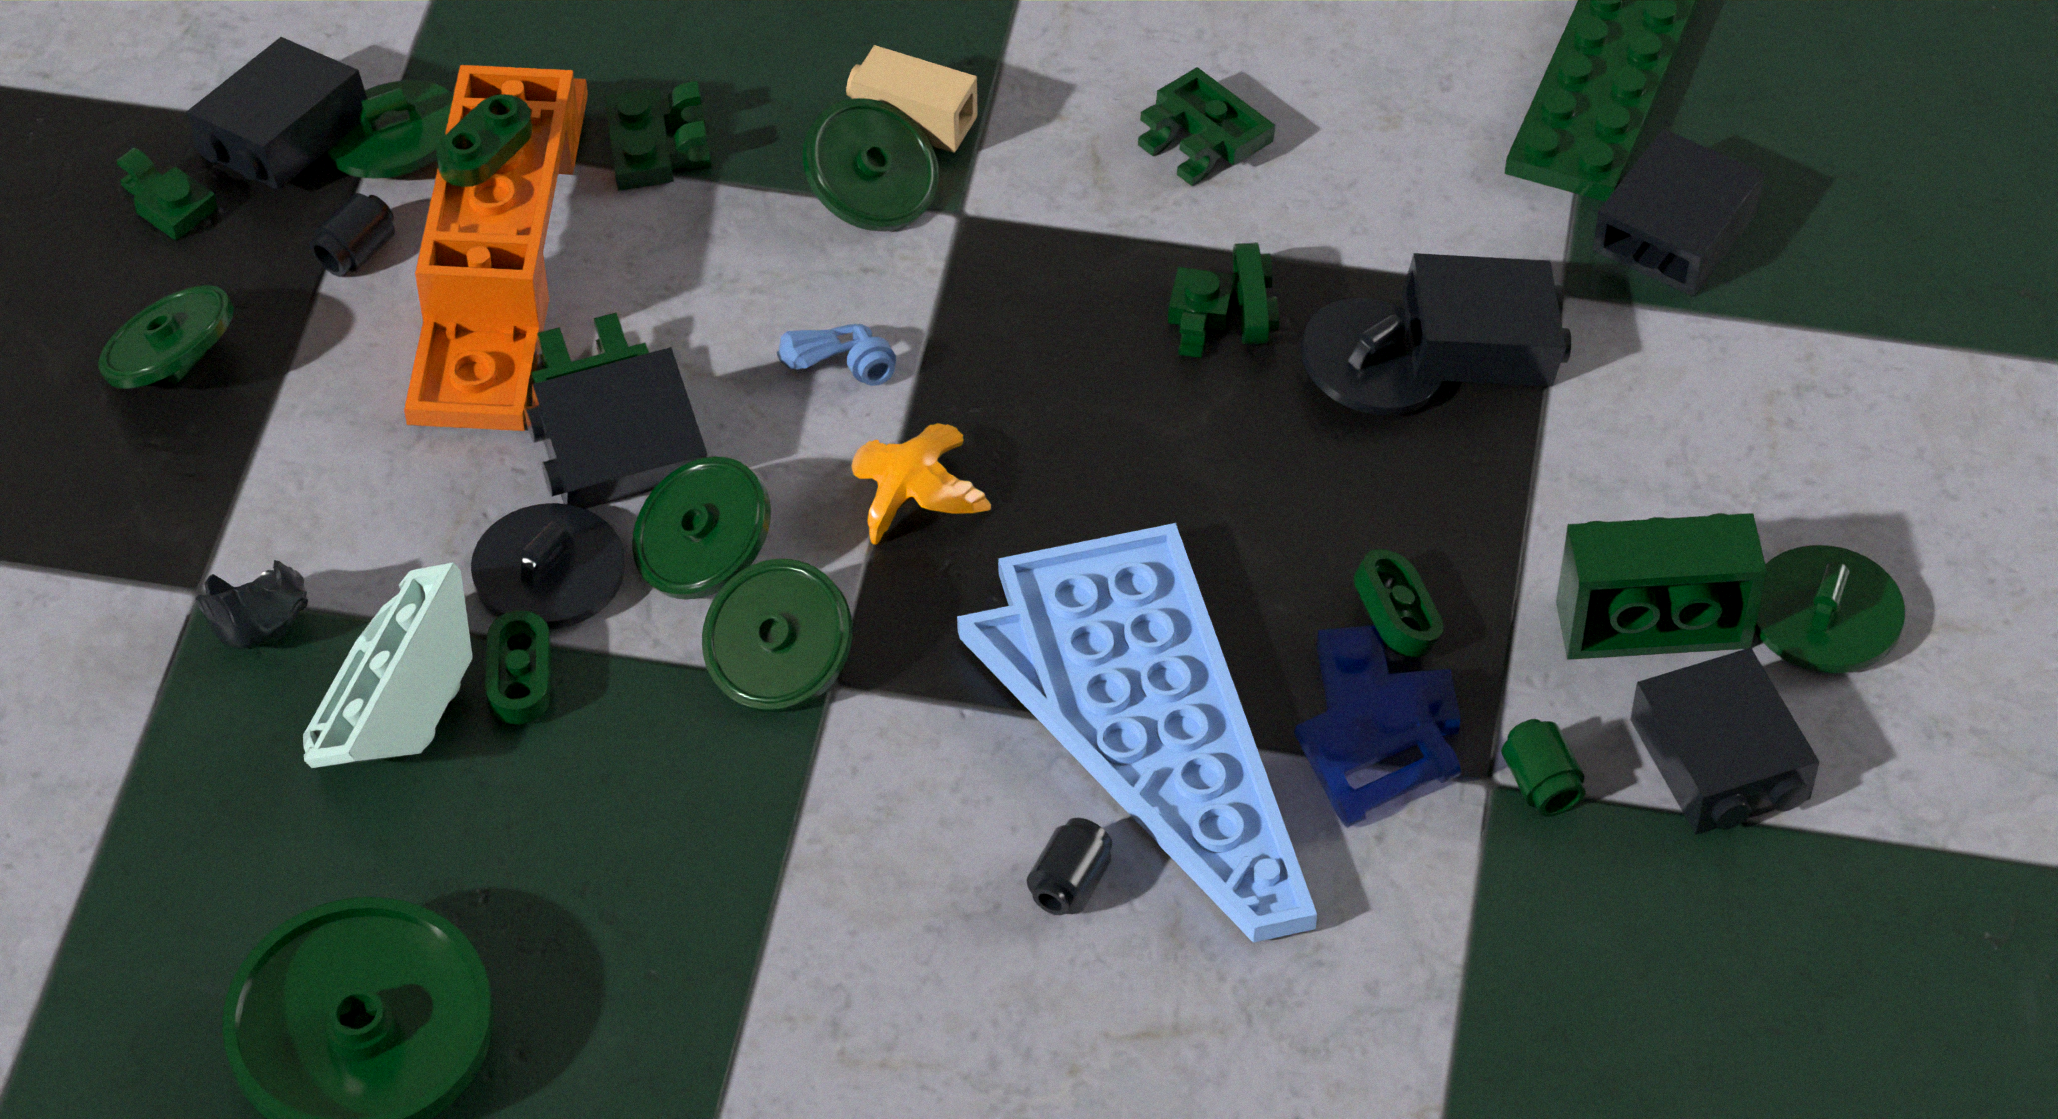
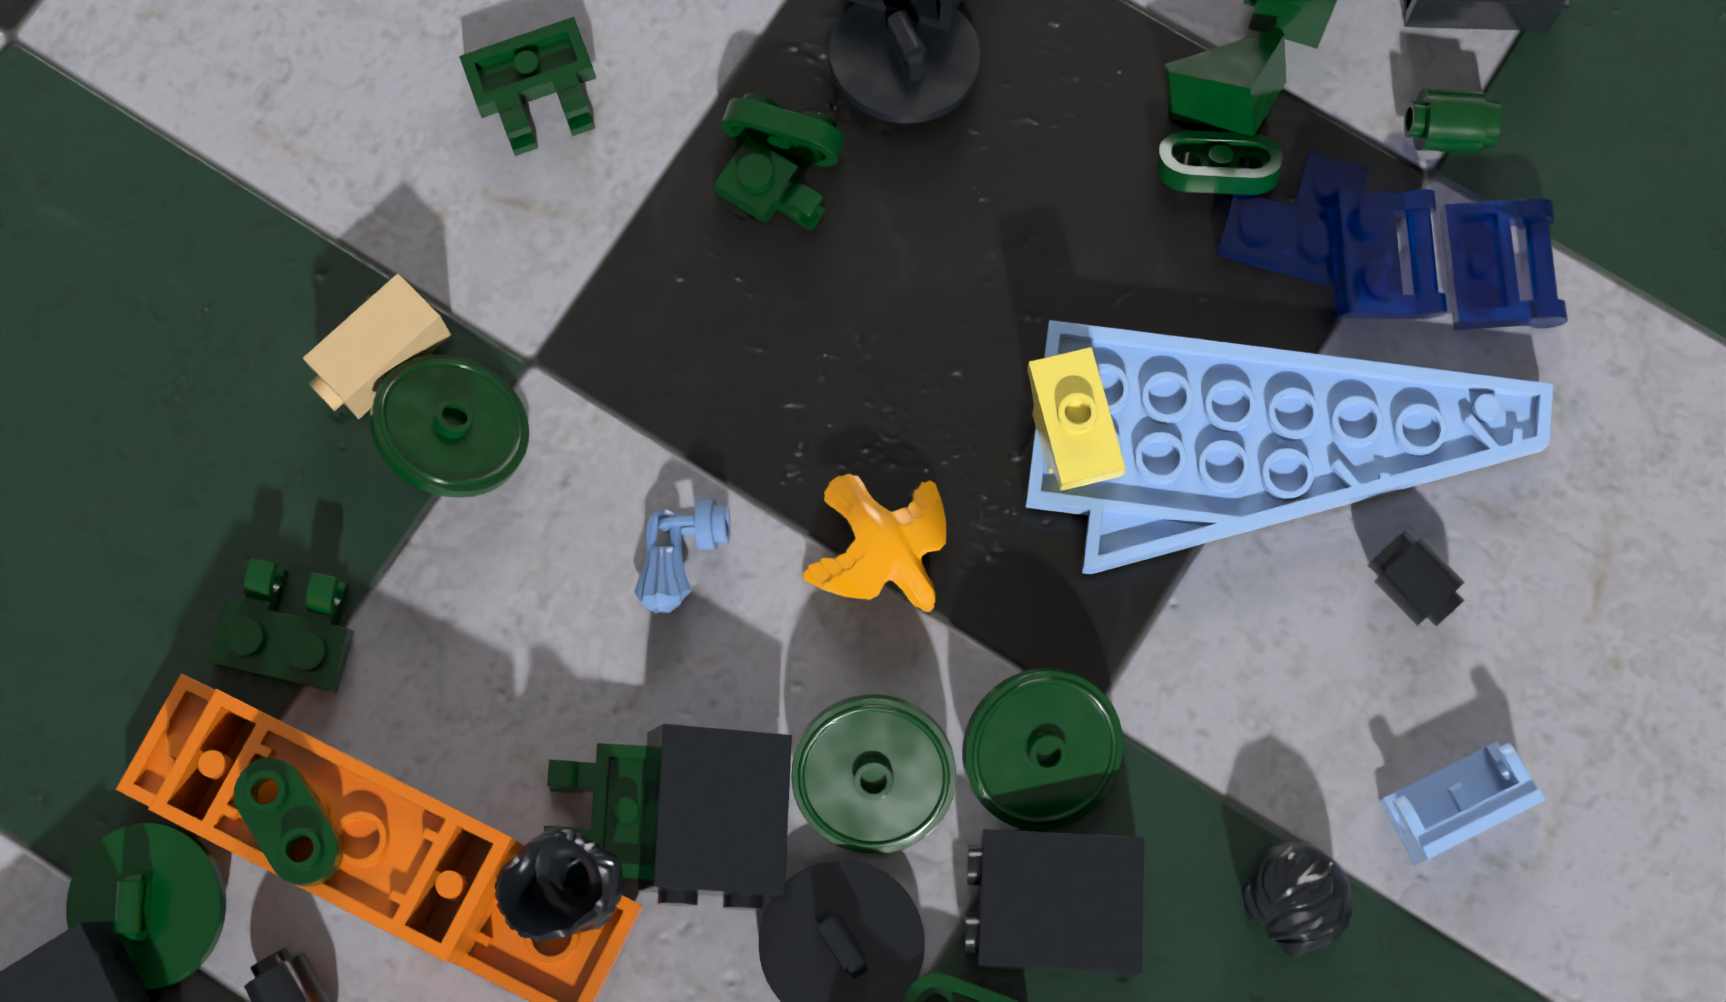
camera: 65 degrees left, 25 degrees up
none -> black hair [495,826,623,942]
none -> black brick [964,829,1144,977]
none -> light yellow brick [1027,347,1126,491]
none -> dark green slope [1165,27,1286,136]
none -> black hair [1241,839,1353,958]
none -> light blue hinge [1379,741,1546,865]
none -> clear blue plate [1440,199,1568,330]

